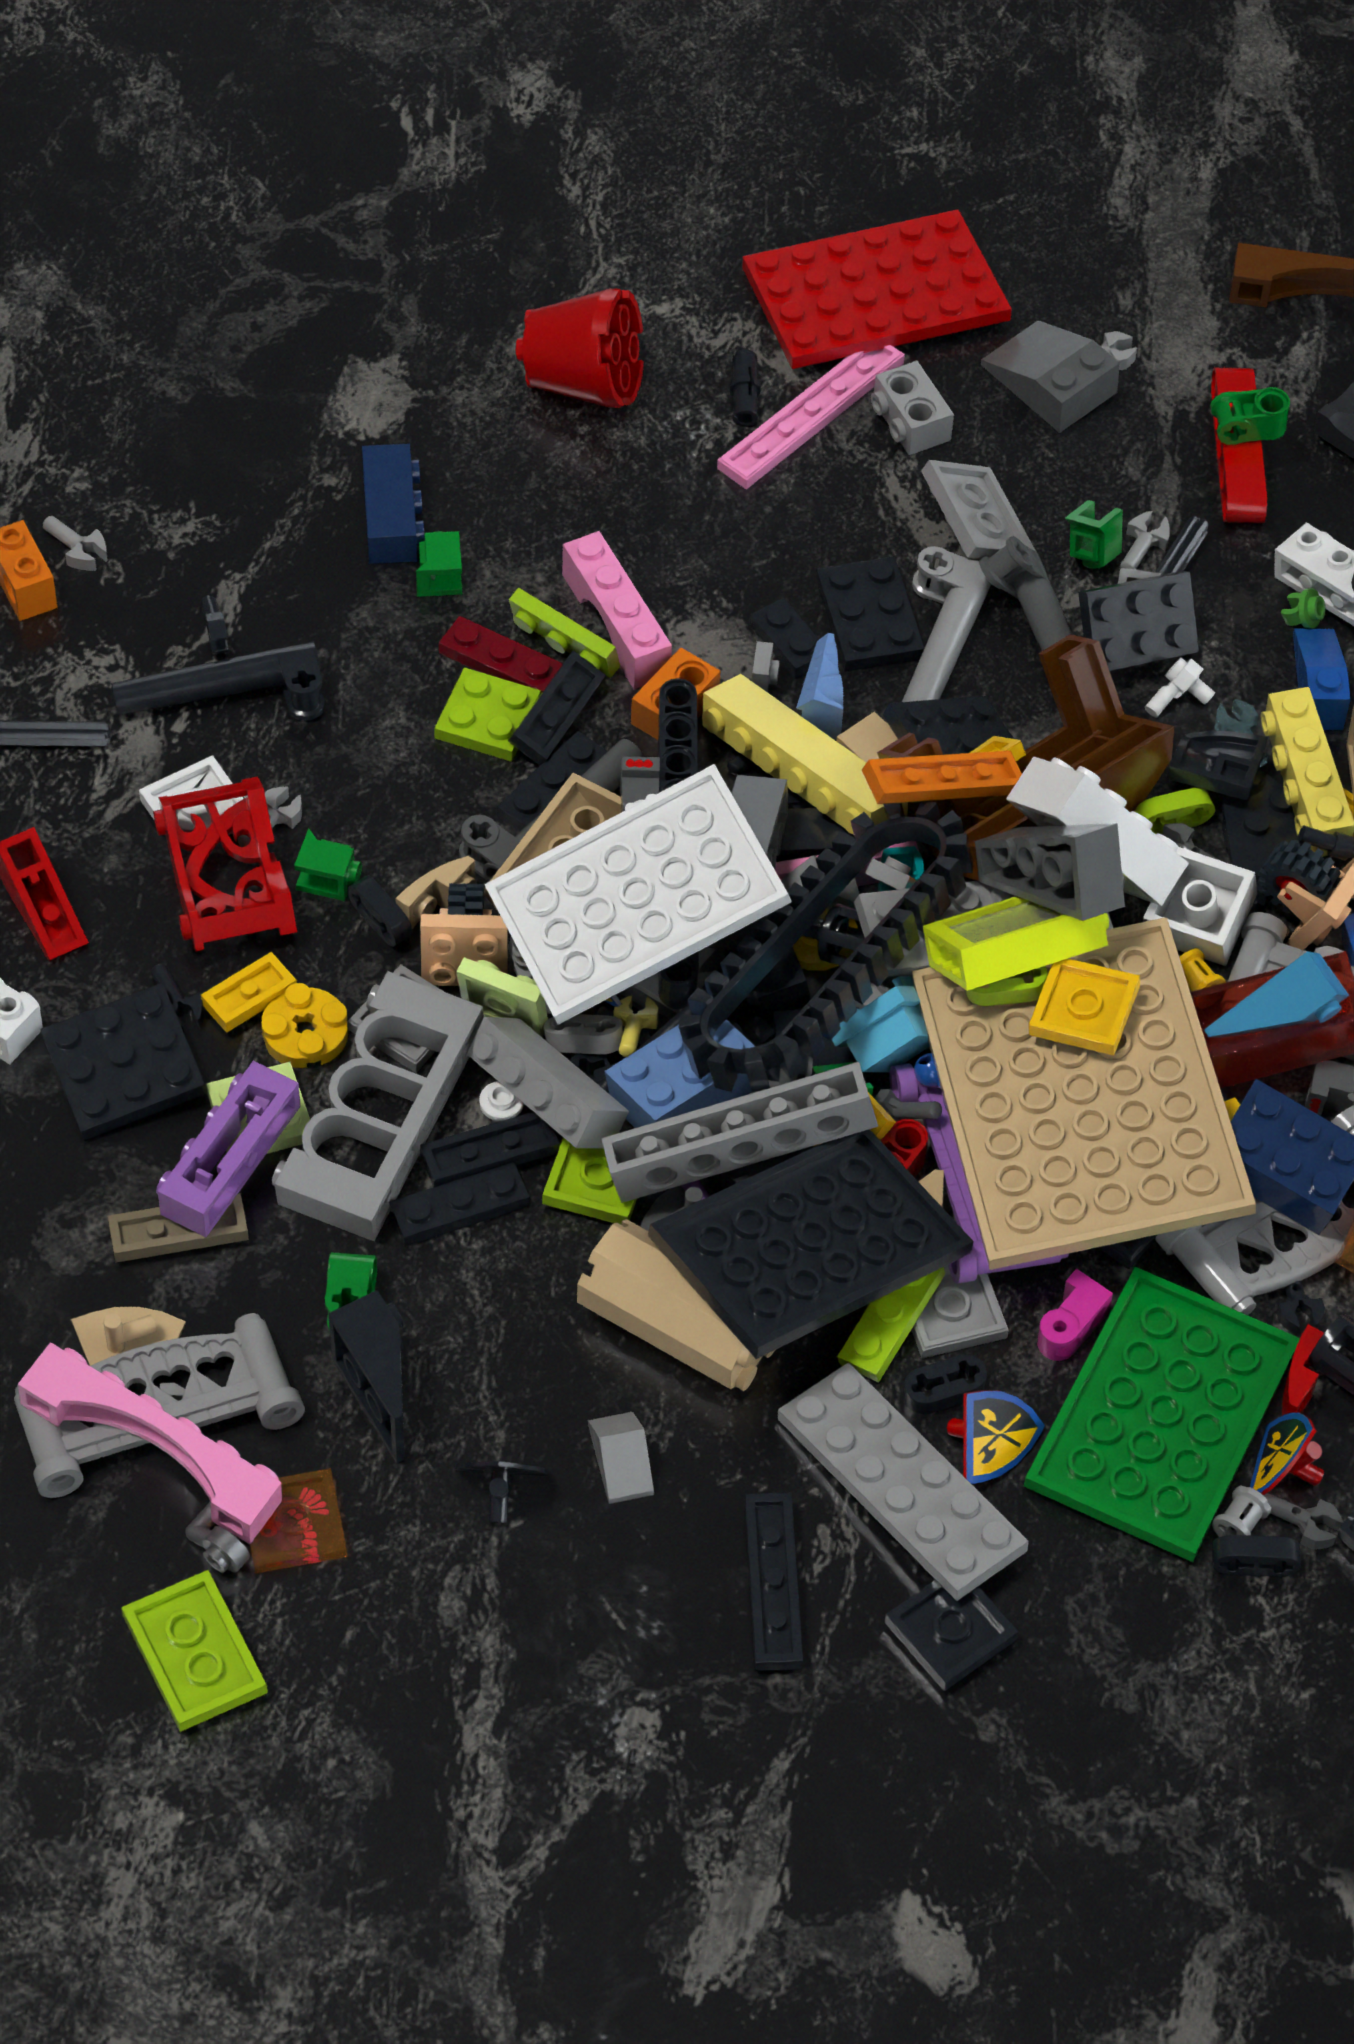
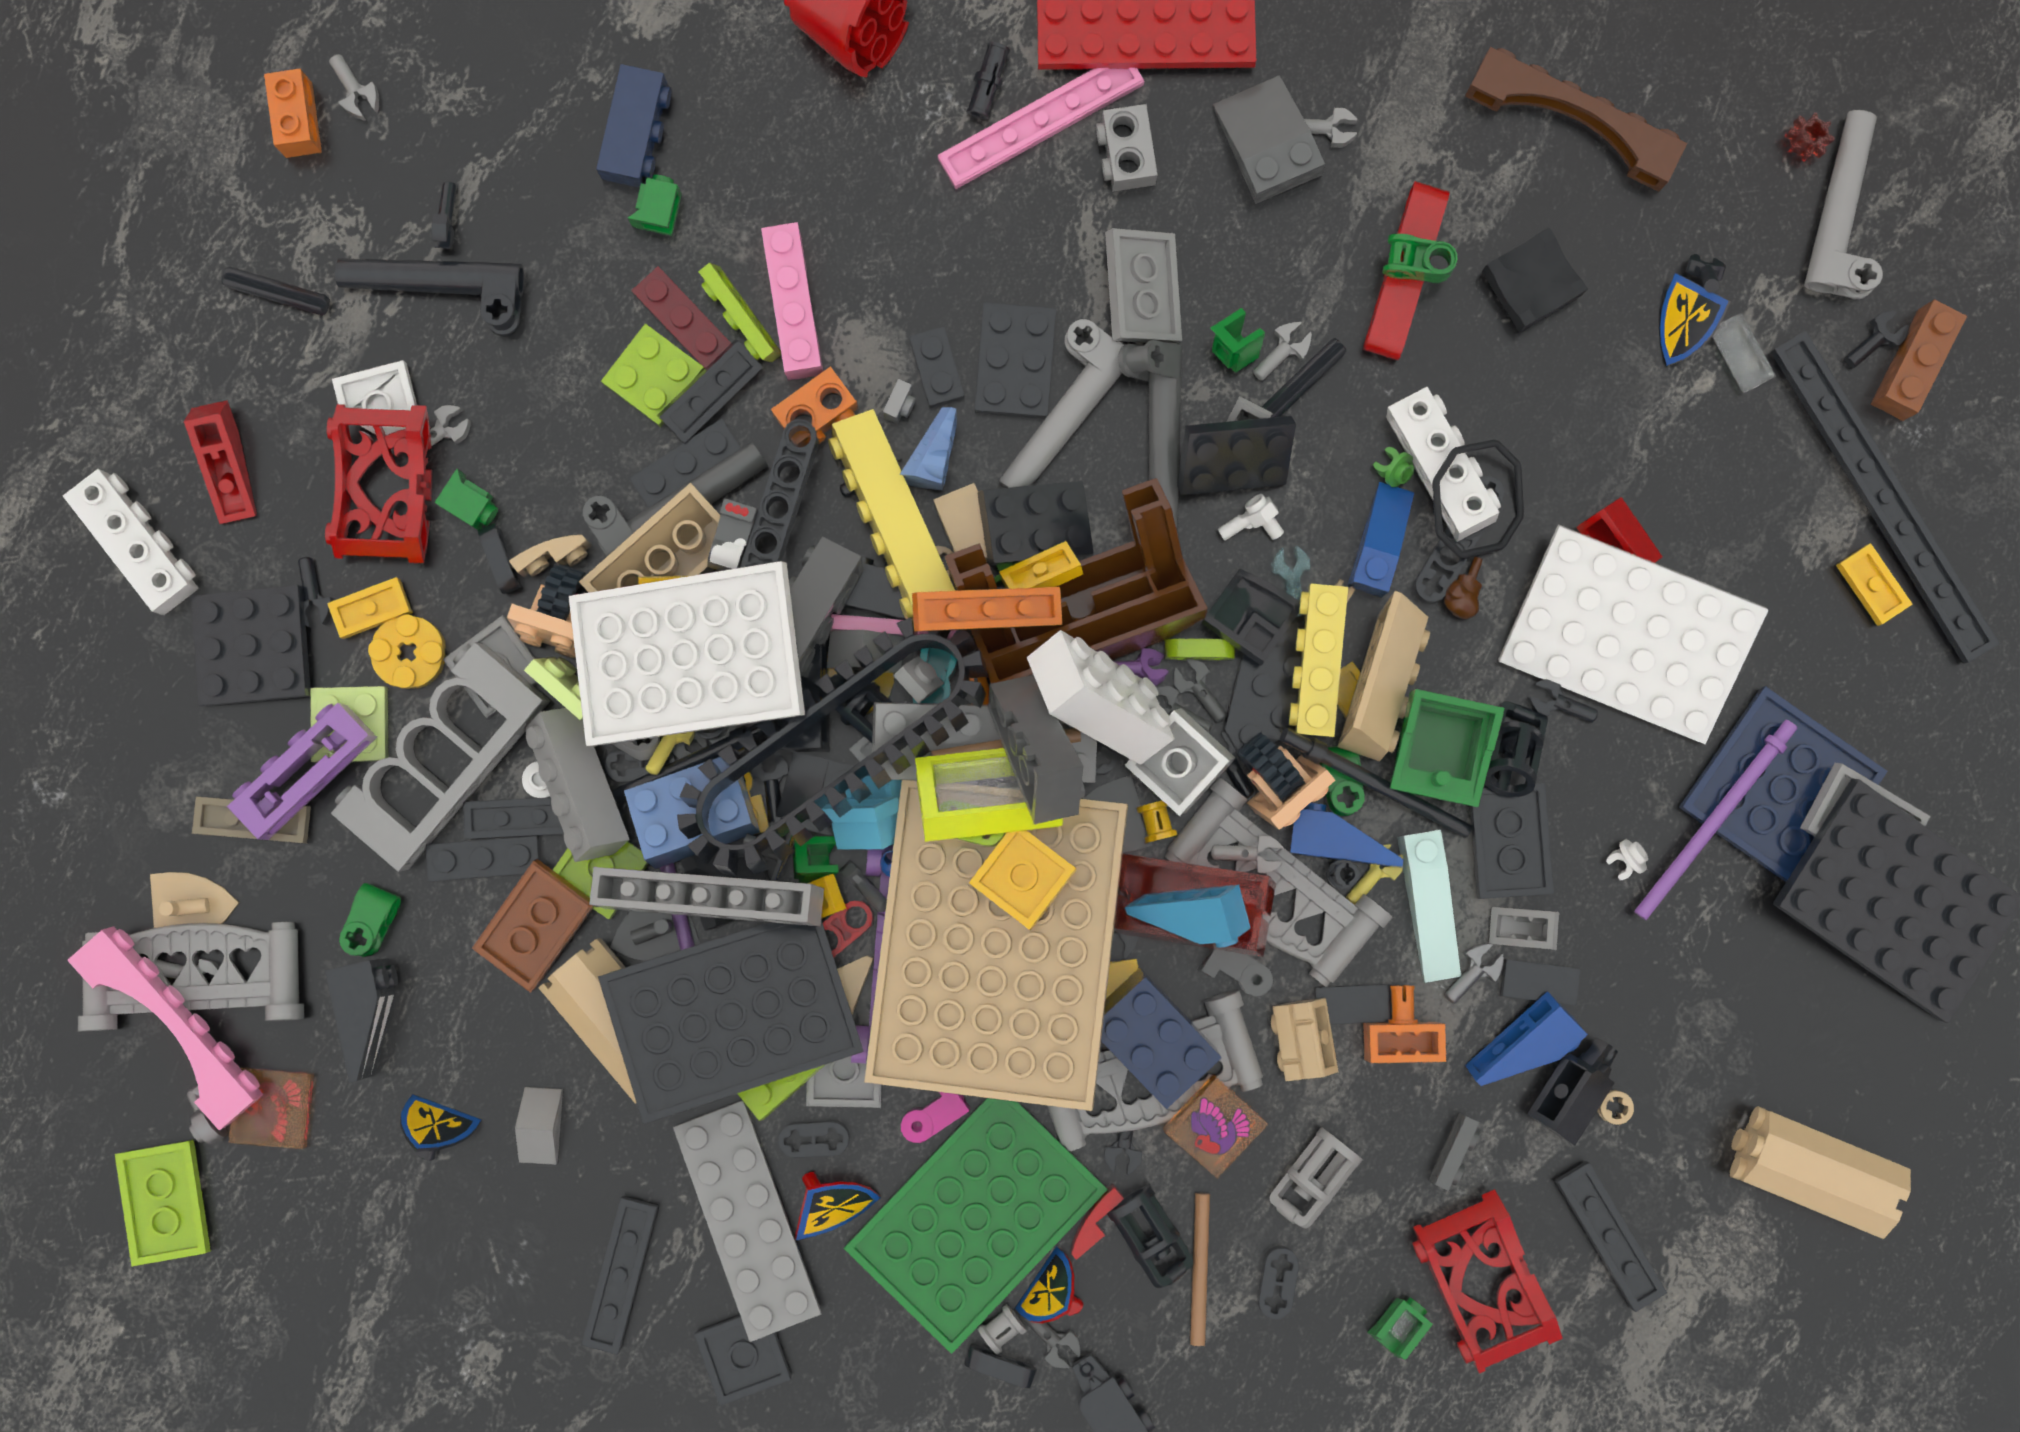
camera: 15 degrees right, 30 degrees up
none -> dark orange tile [472,859,594,993]

